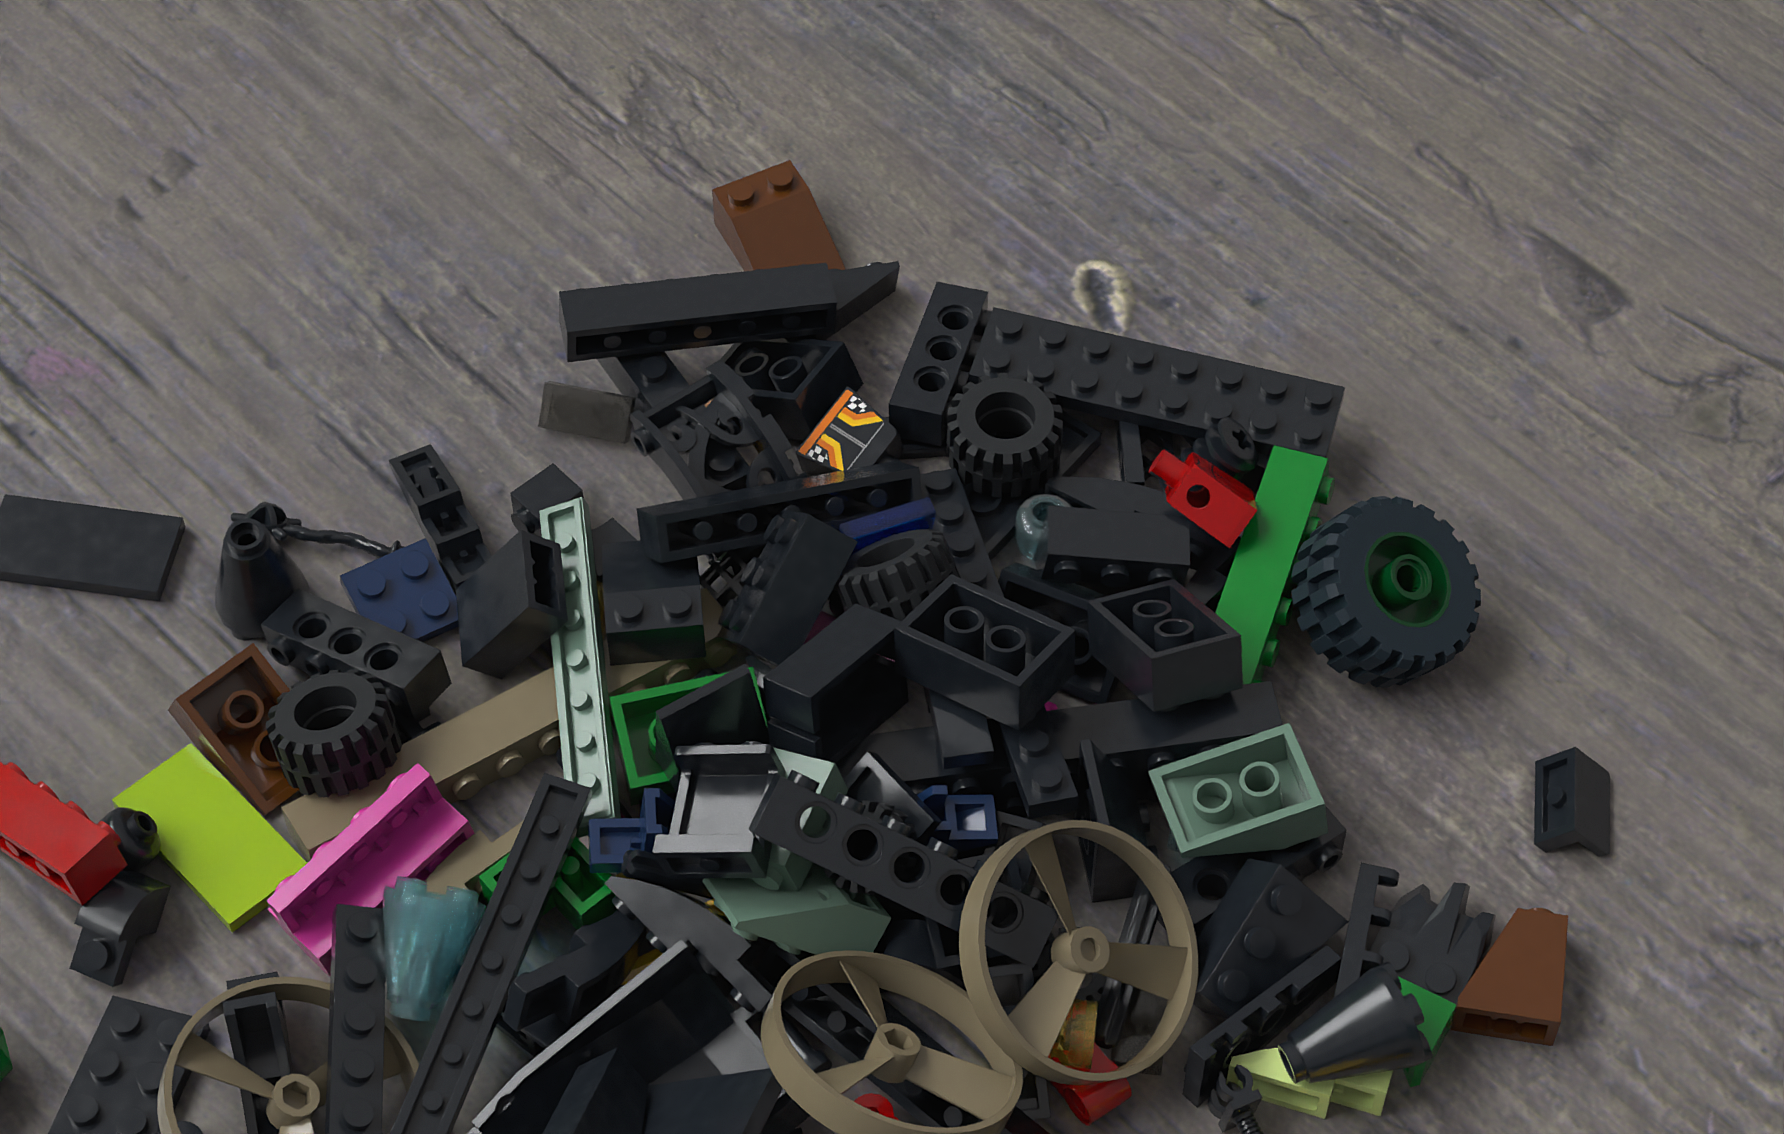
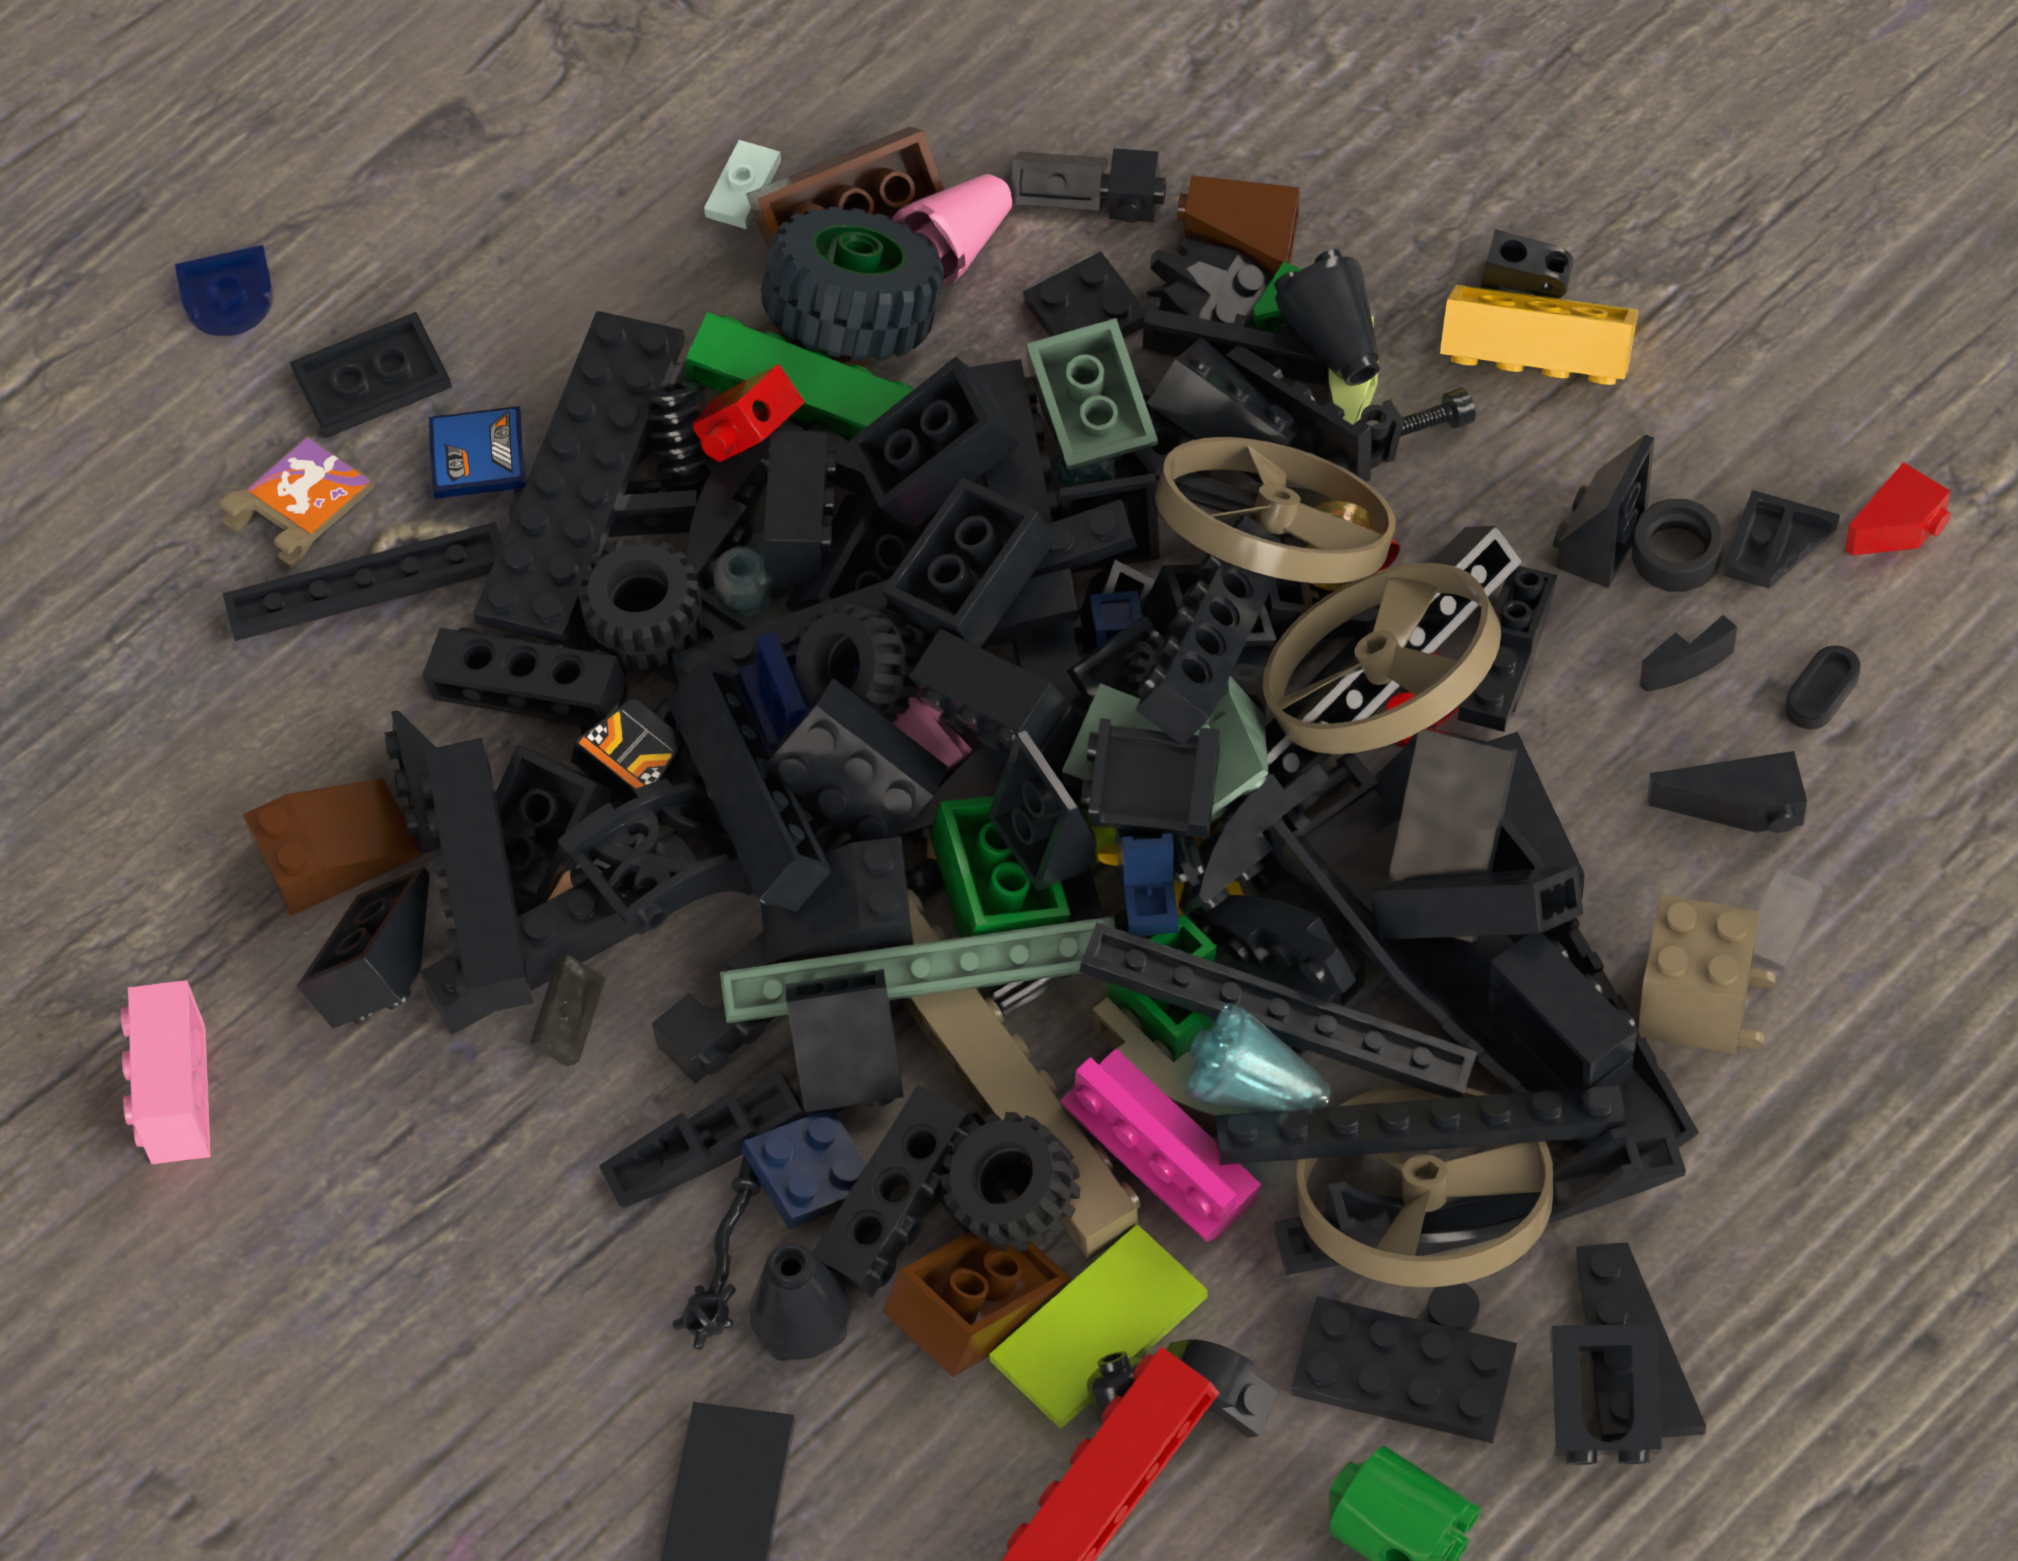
camera: 85 degrees left, 5 degrees up
none -> bright pink brick [121,980,211,1164]
none -> clear blue tile [175,245,274,336]
none -> flag [220,436,375,570]
none -> black plate [223,522,502,641]
none -> black tile [290,312,452,438]
none -> black slope [297,867,430,1029]
none -> slope [429,406,527,499]
none -> light aqua plate [704,140,781,230]
none -> reddish brown slope [746,126,945,249]
none -> bright pink cone [891,174,1012,287]
none -> black plate [1023,252,1146,338]
none -> black brick [1100,148,1166,223]

